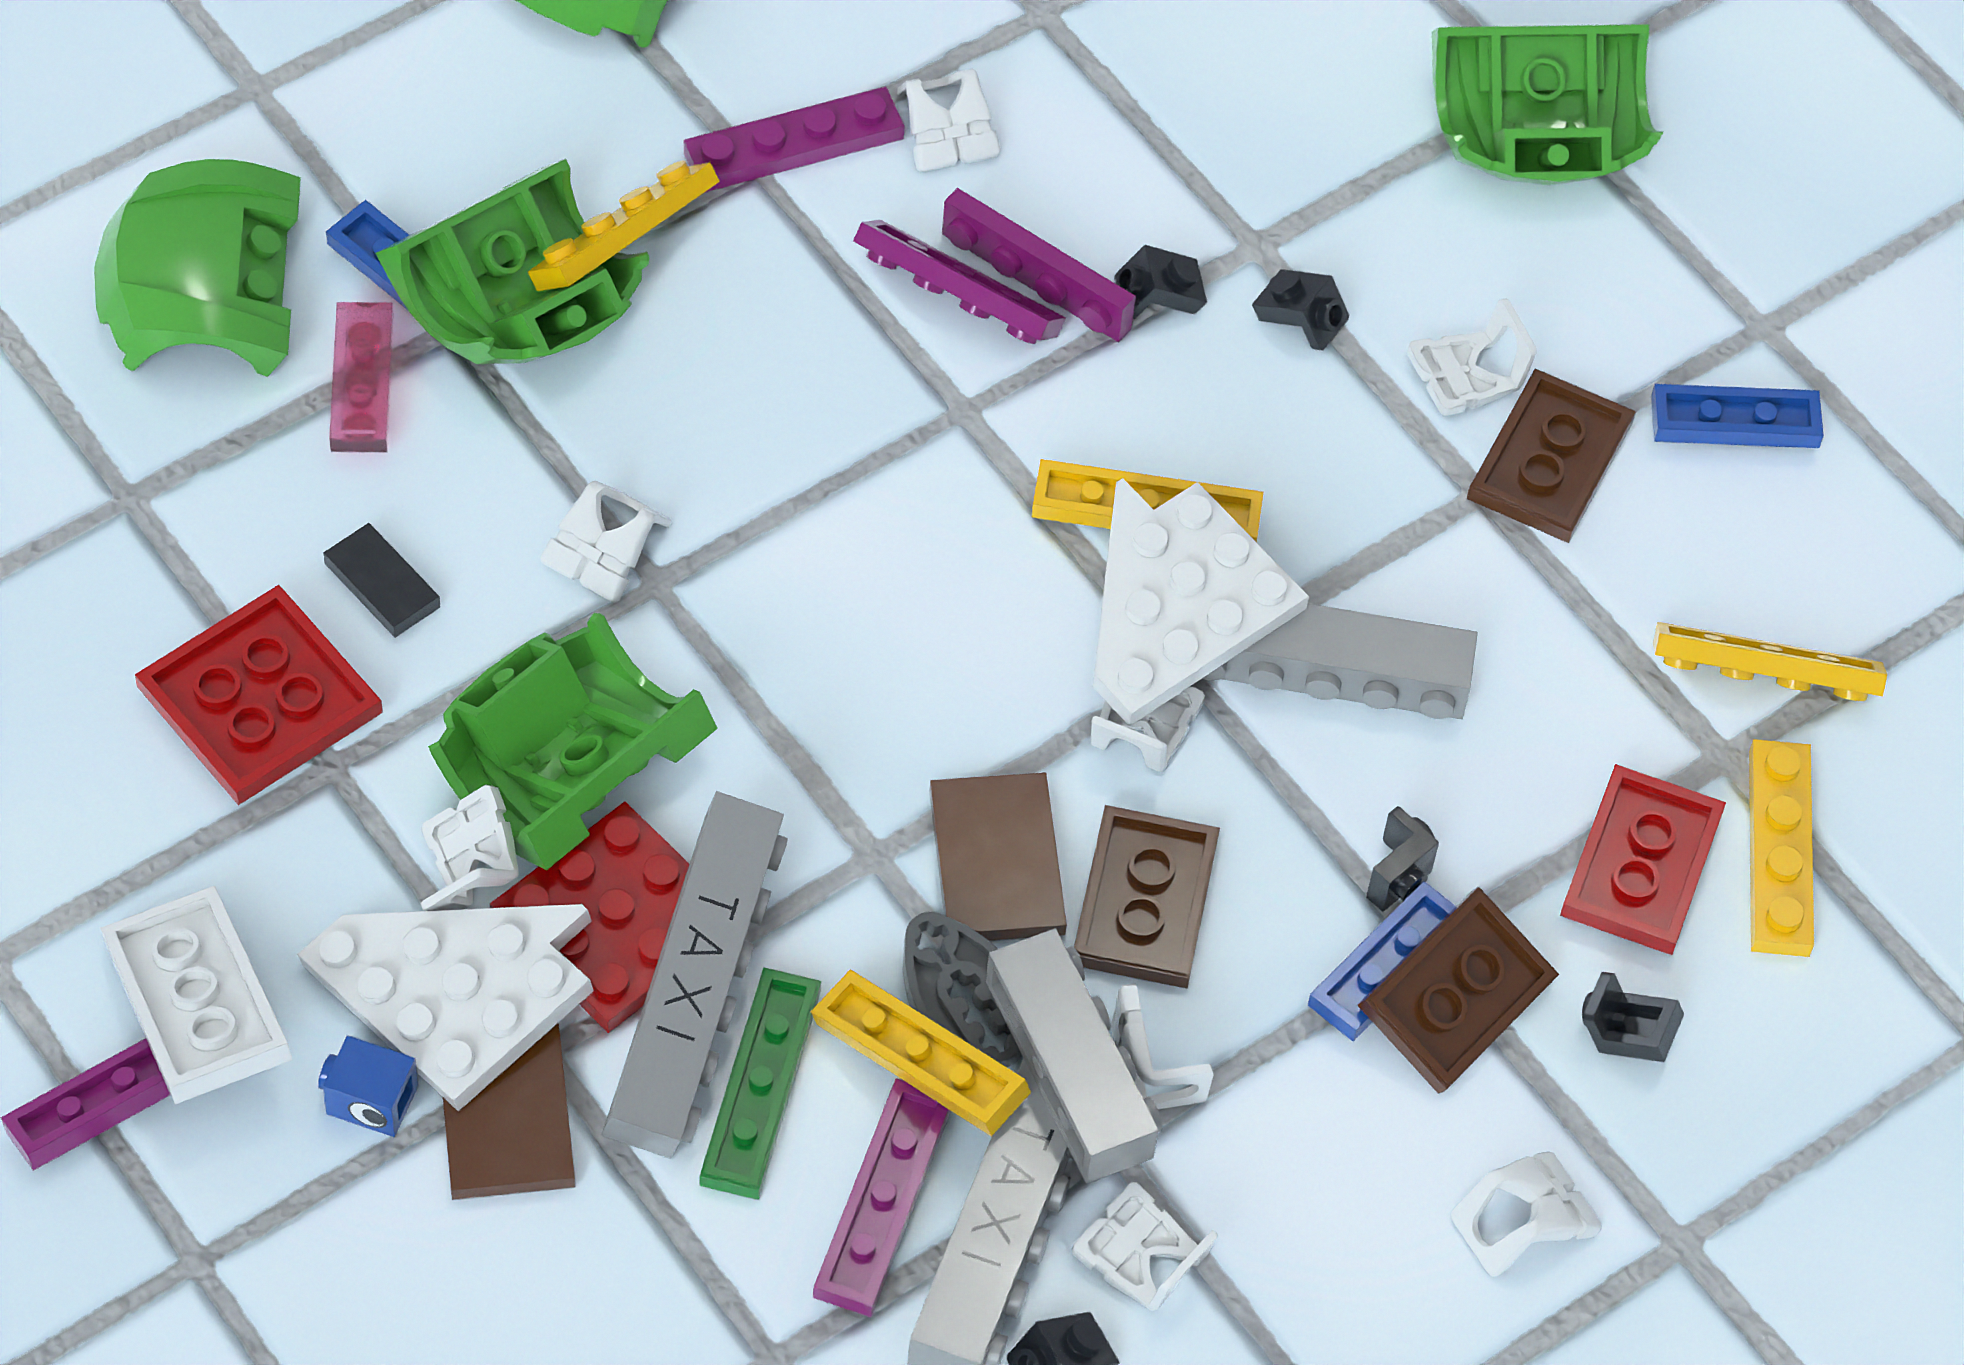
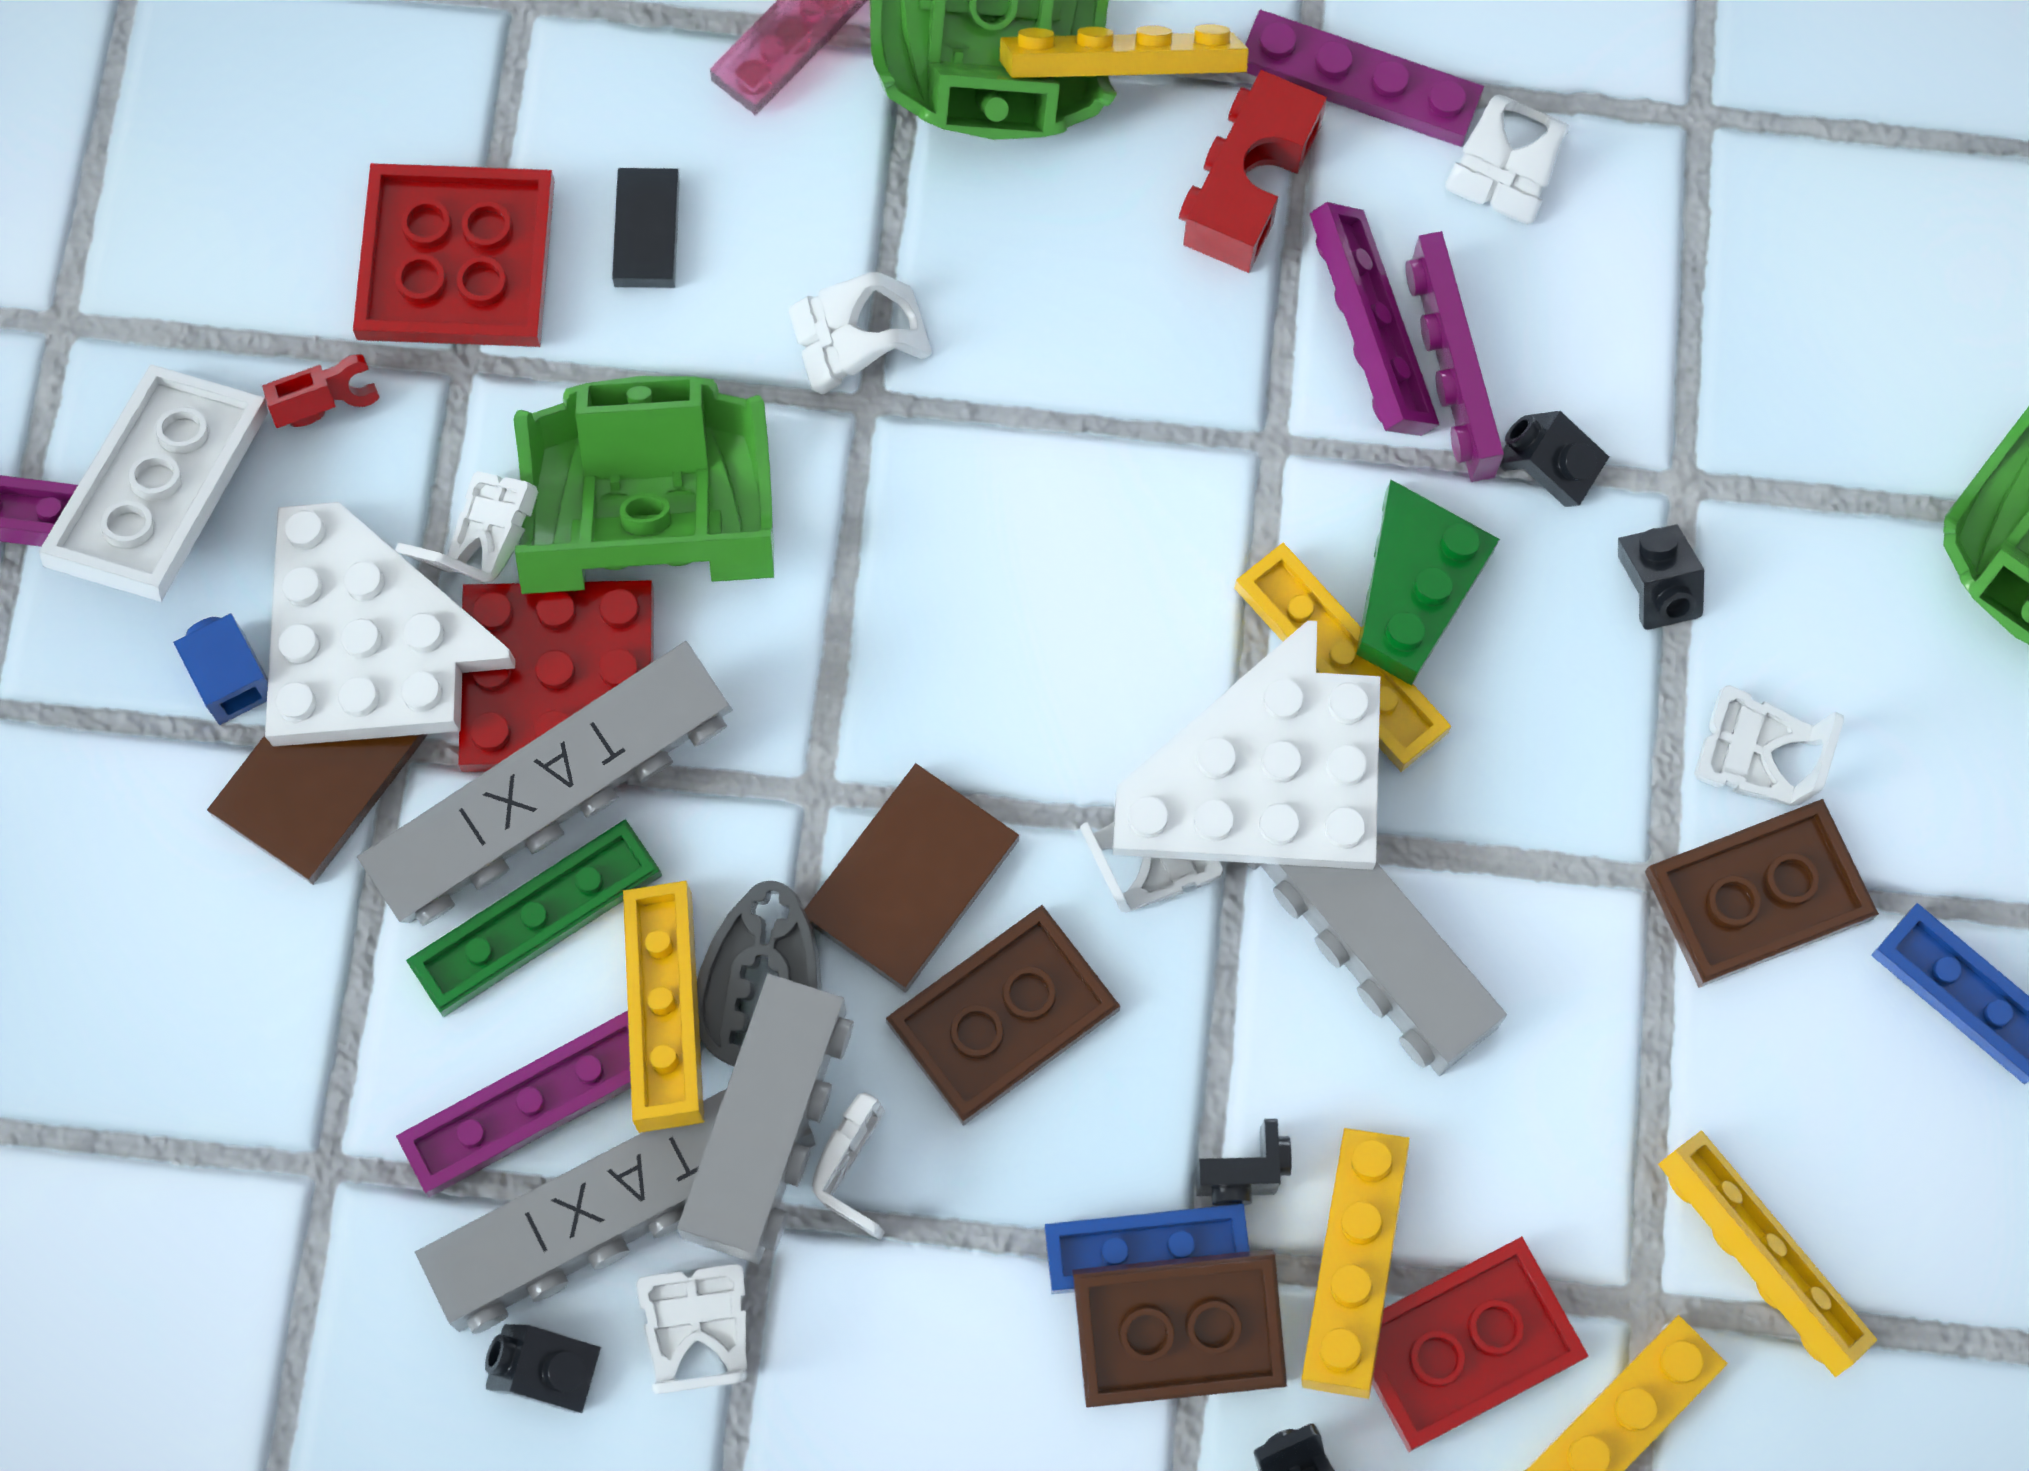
camera: 45 degrees right, 15 degrees up
none -> red plate [262,354,380,428]
none -> red arch [1179,70,1327,273]
none -> yellow plate [1301,1128,1410,1399]
none -> green wing [1356,479,1500,685]

